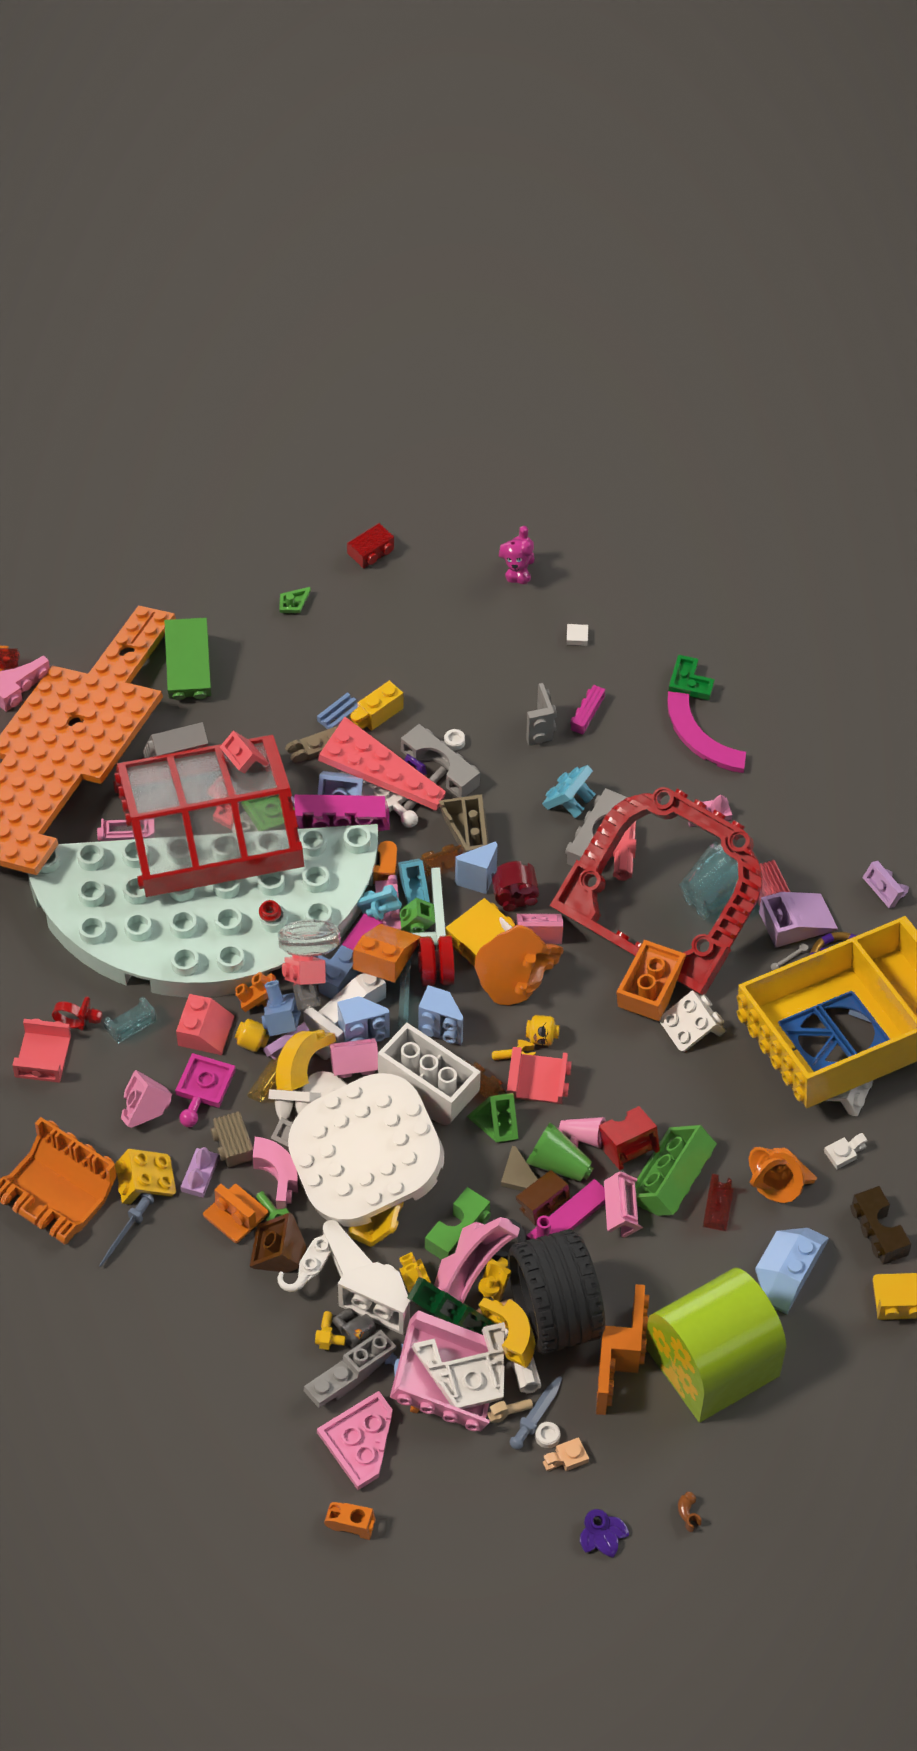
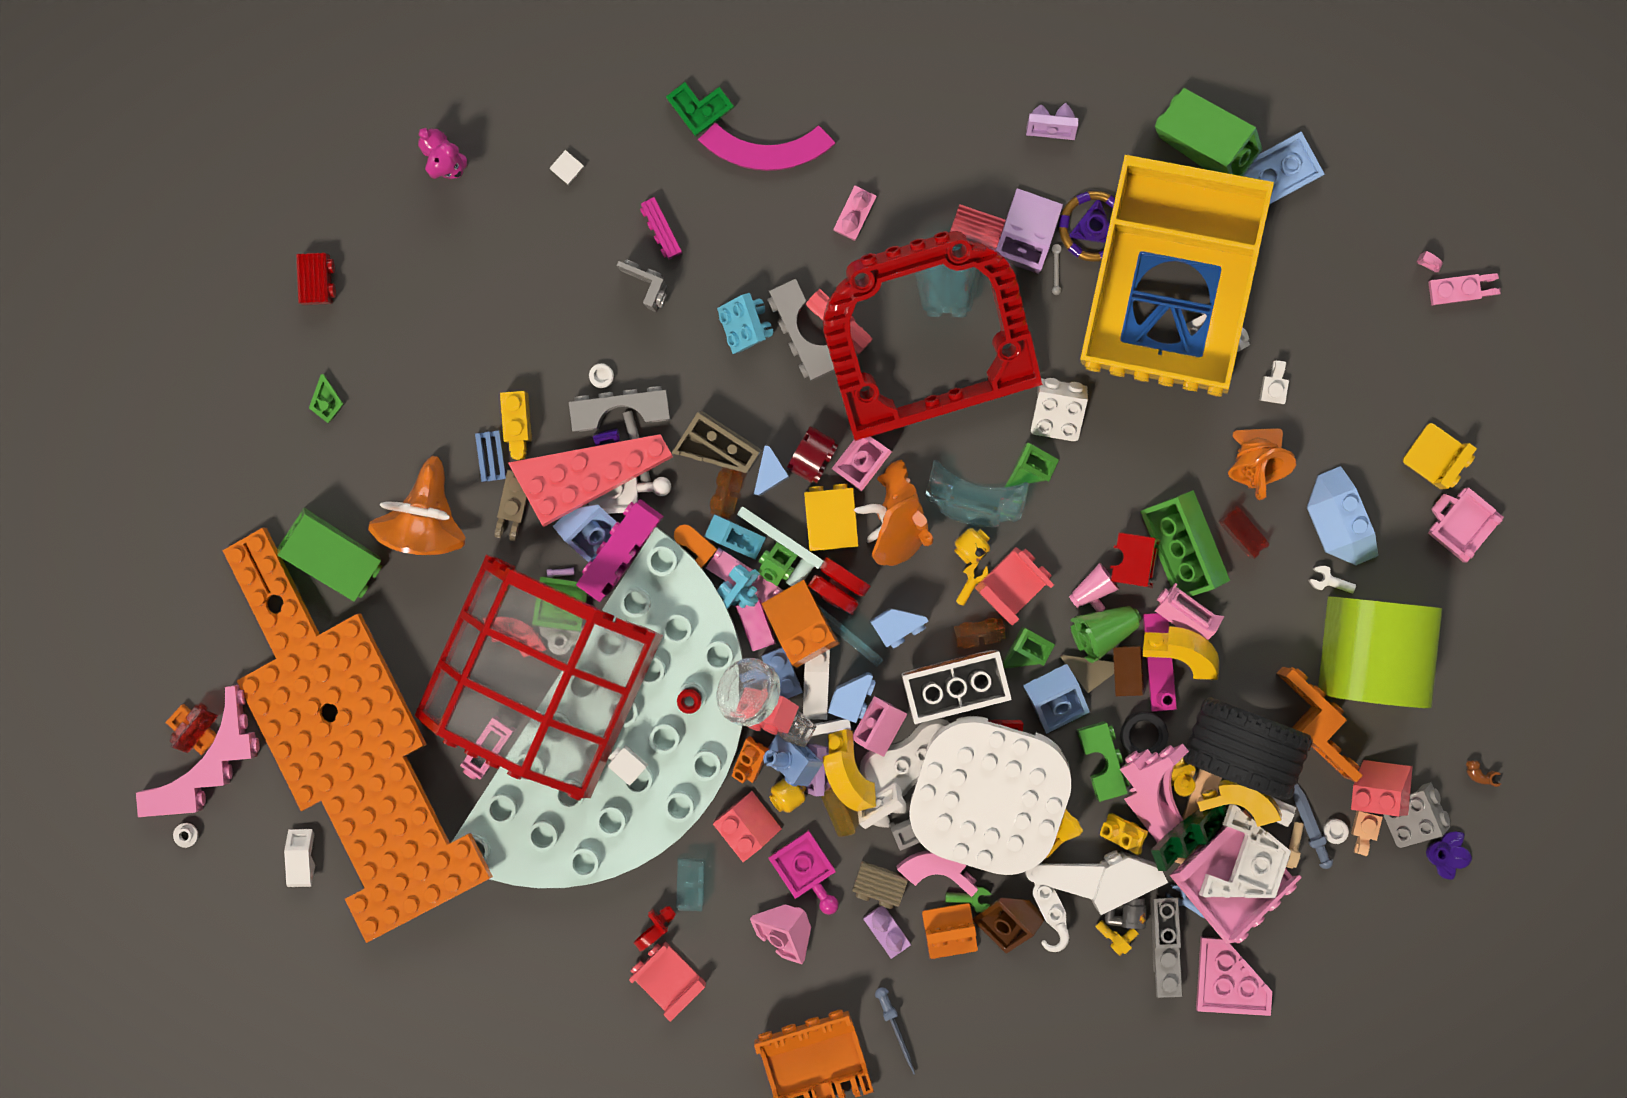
camera: 50 degrees left, 35 degrees up
yellow bracket [115,1149,176,1205] -> none
light grey arch [143,722,208,764] -> none
coral panel [220,730,269,774] -> none
orange leg [324,1502,376,1540] -> none
orange slope [616,940,686,1021] -> none
dark brown arch [850,1186,911,1265] -> none
none -> orange animal [368,456,466,555]
none -> white brick [608,746,648,786]
none -> clear light blue windscreen [925,460,1029,527]
none -> bright green slope [1005,443,1059,488]
none -> light blue slope [1023,664,1090,734]
none -> yellow arch [1143,626,1219,680]
none -> coral slope [1351,760,1413,817]
none -> light grey bracket [1383,782,1450,848]
none -> bright pink piece [1428,488,1504,562]

